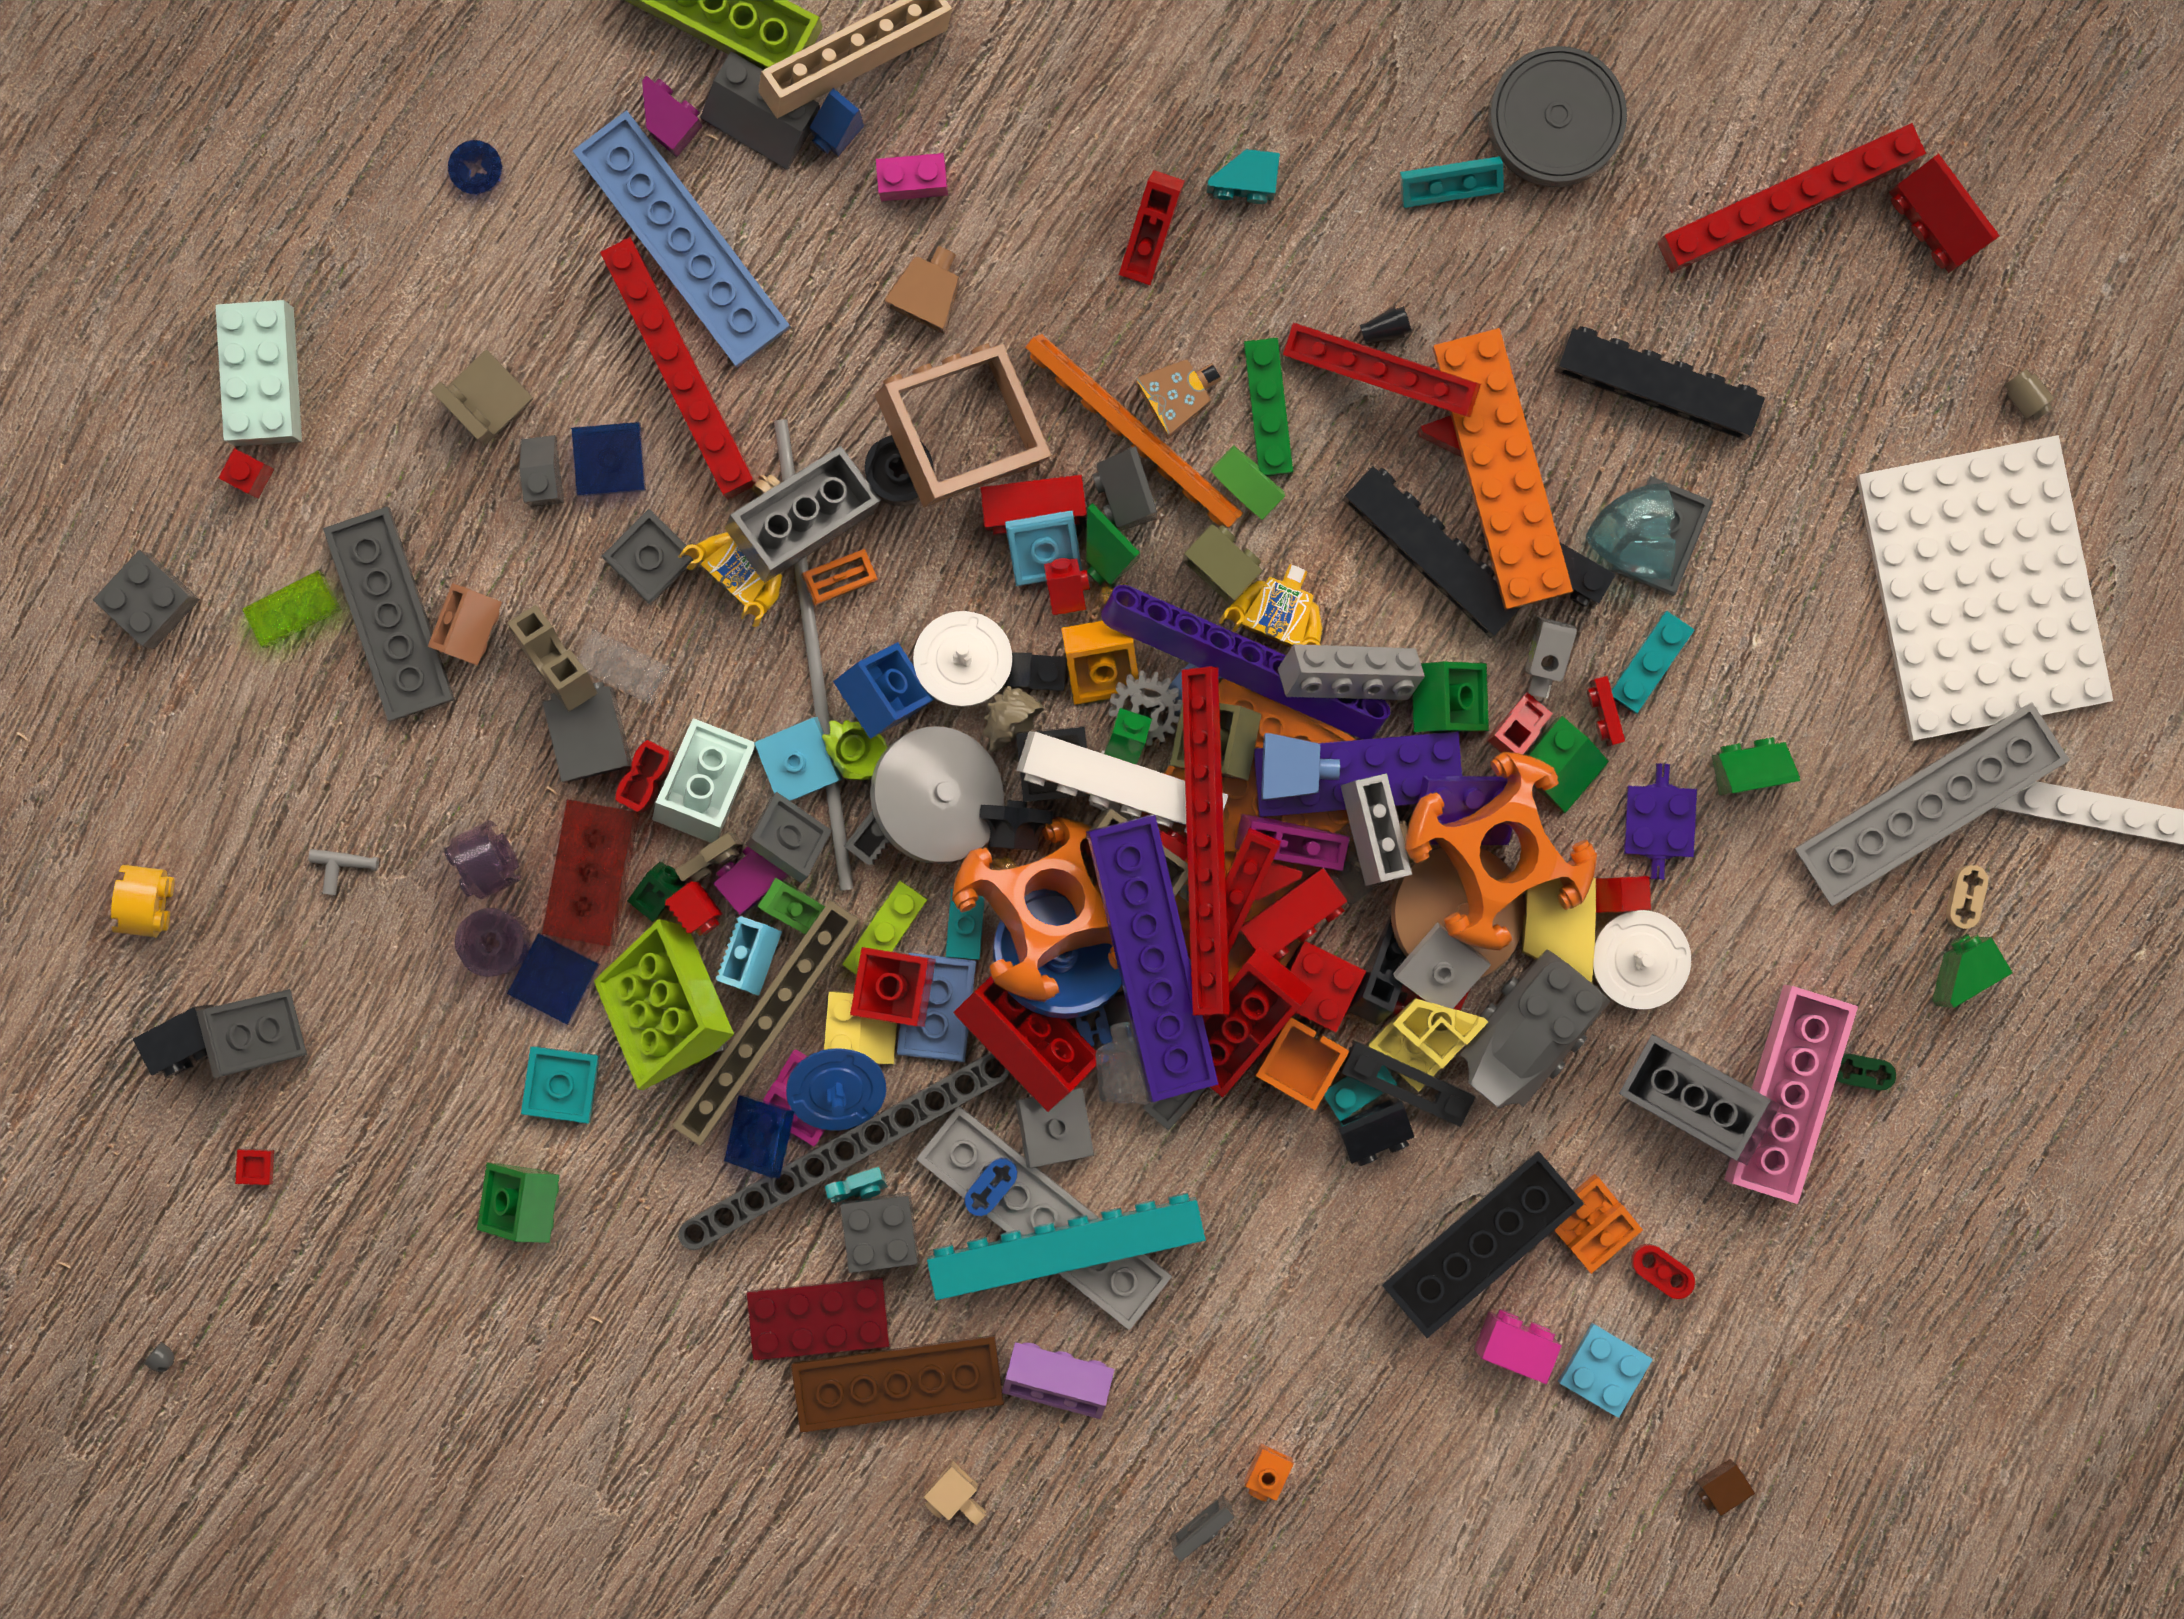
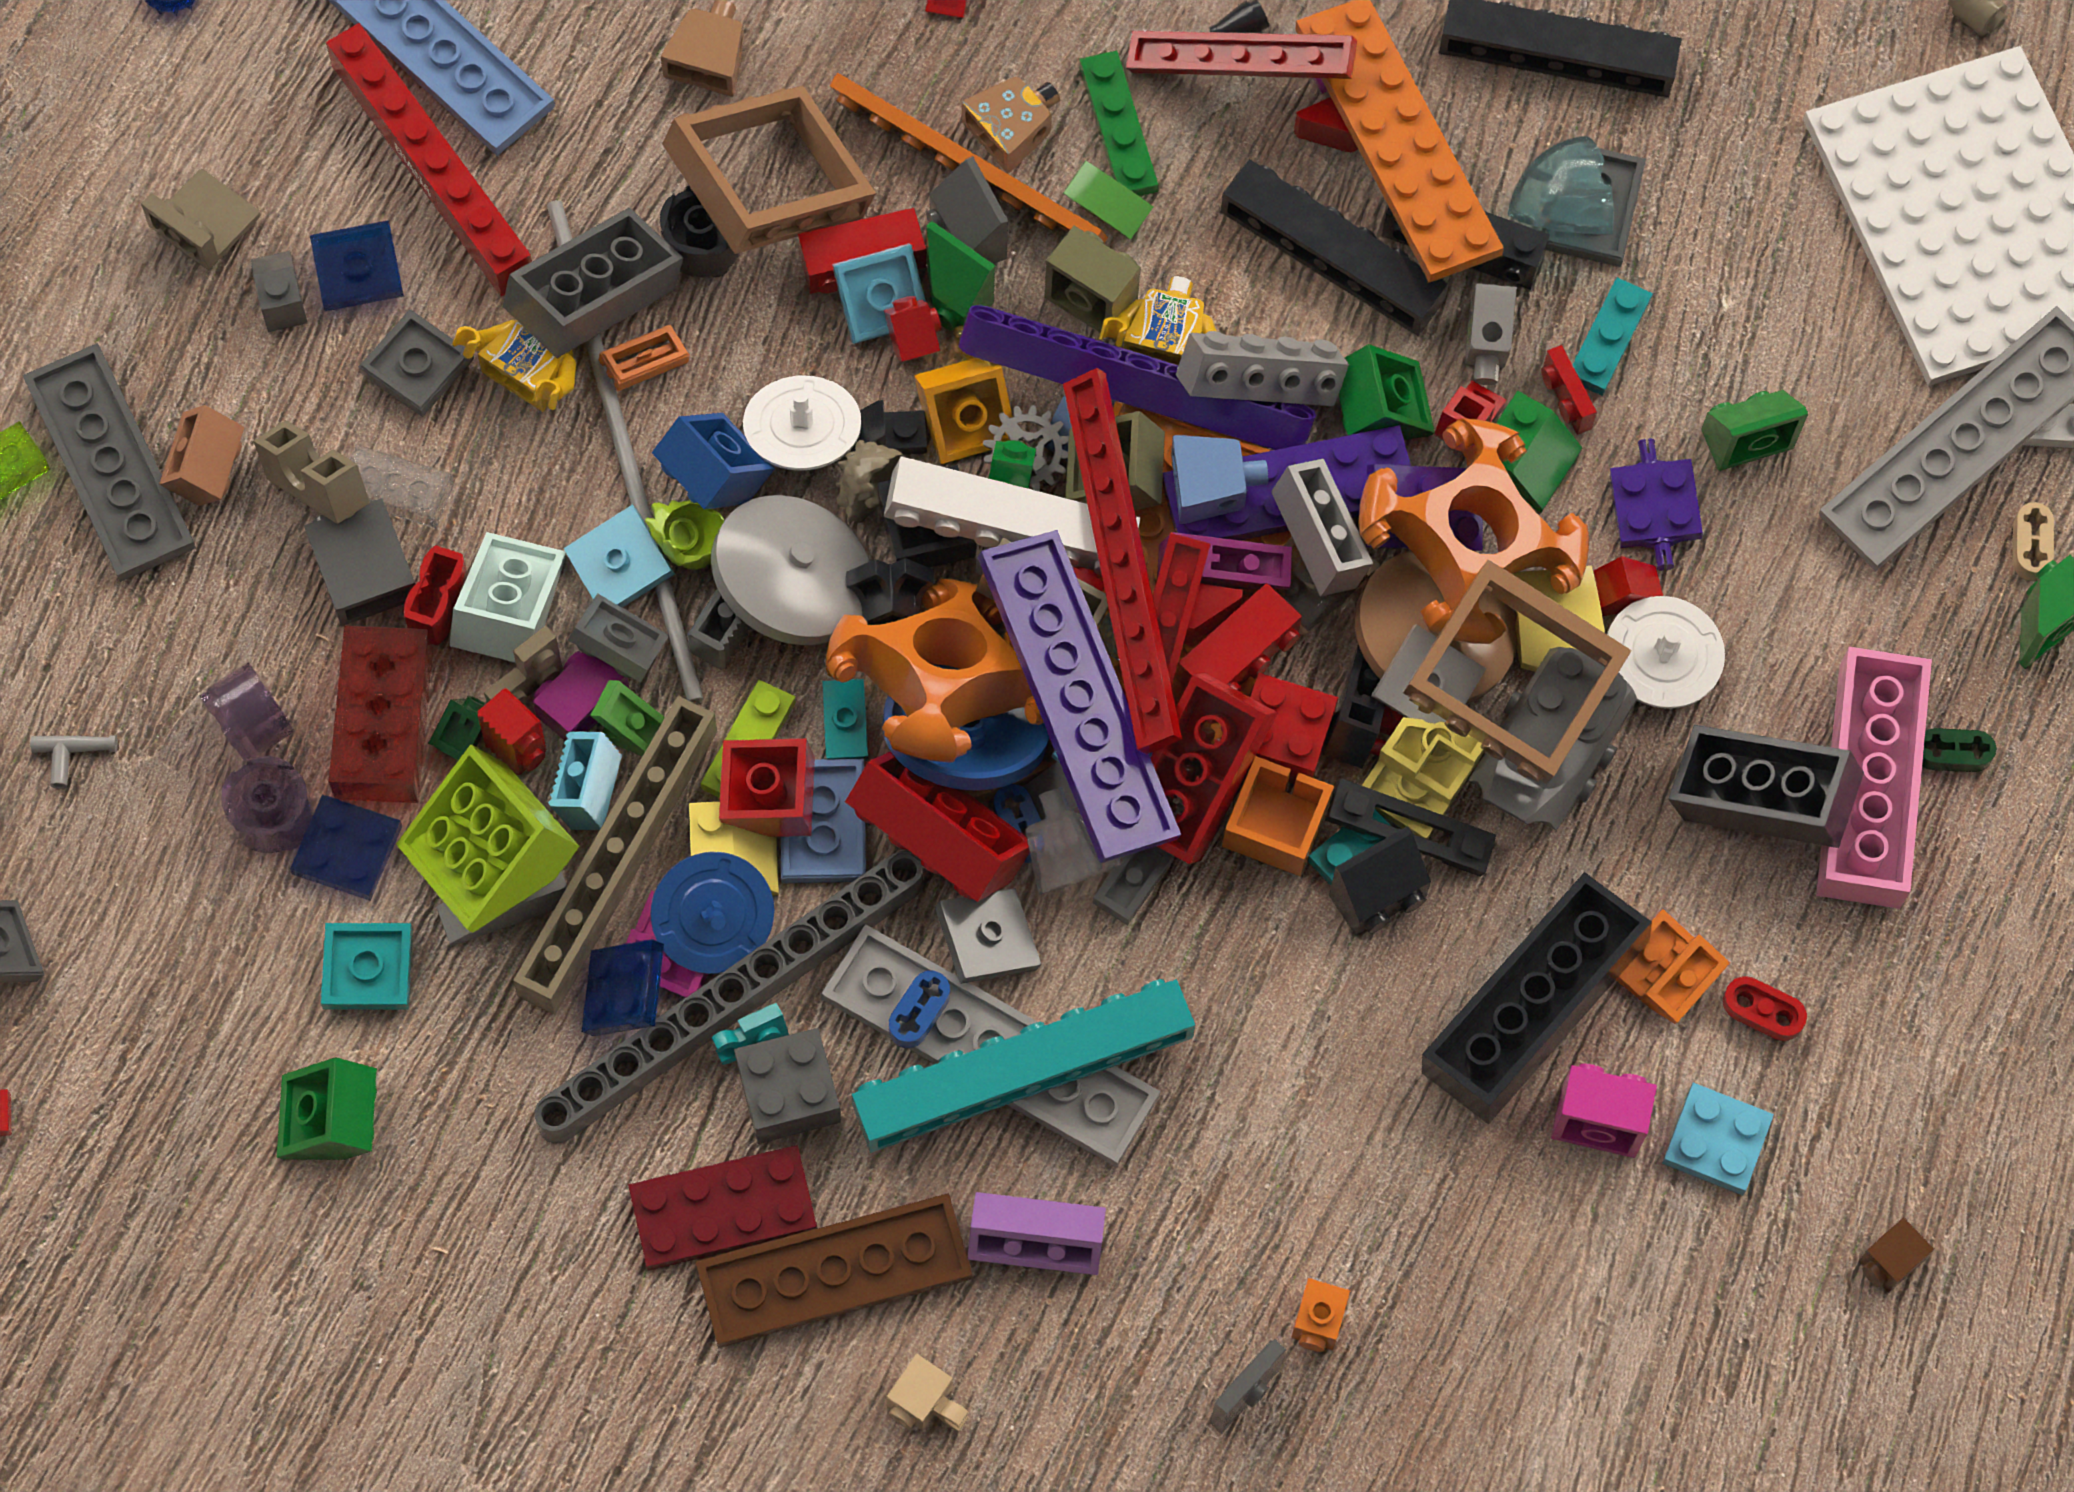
camera: 10 degrees left, 20 degrees down
none -> medium nougat window [1403,559,1632,784]

